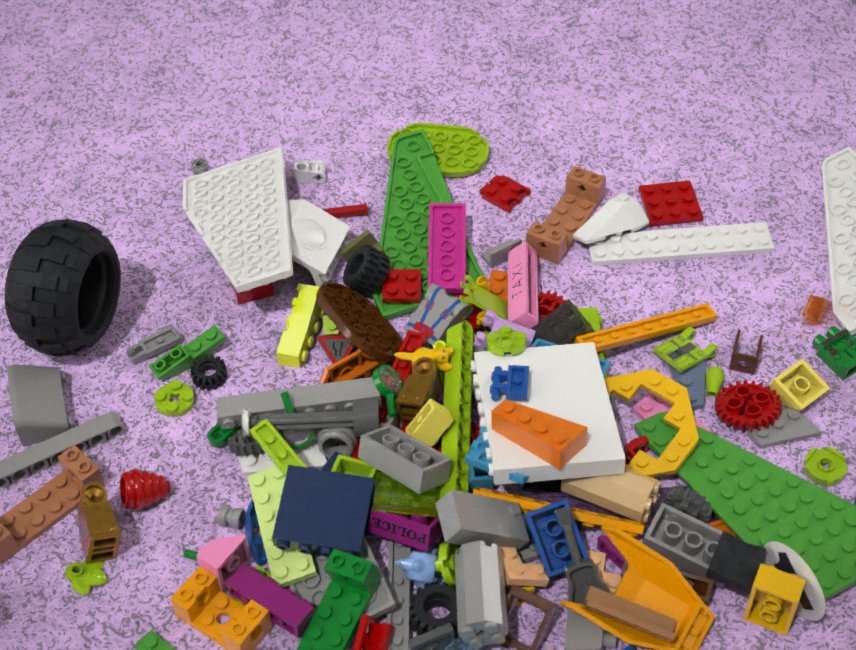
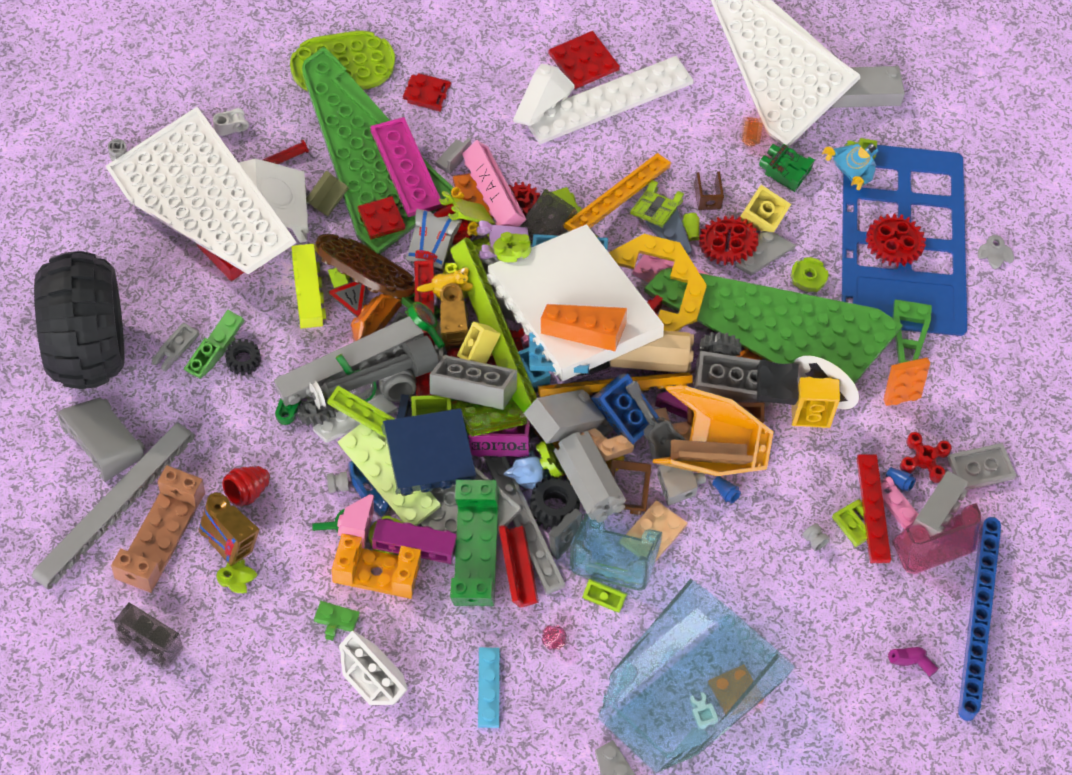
camera: 30 degrees left, 10 degrees up
lime plate [154,379,195,417] -> none
black tyre [343,244,390,296] -> none
blue plate [490,365,529,401] -> none
nougat plate [526,166,606,265] -> none

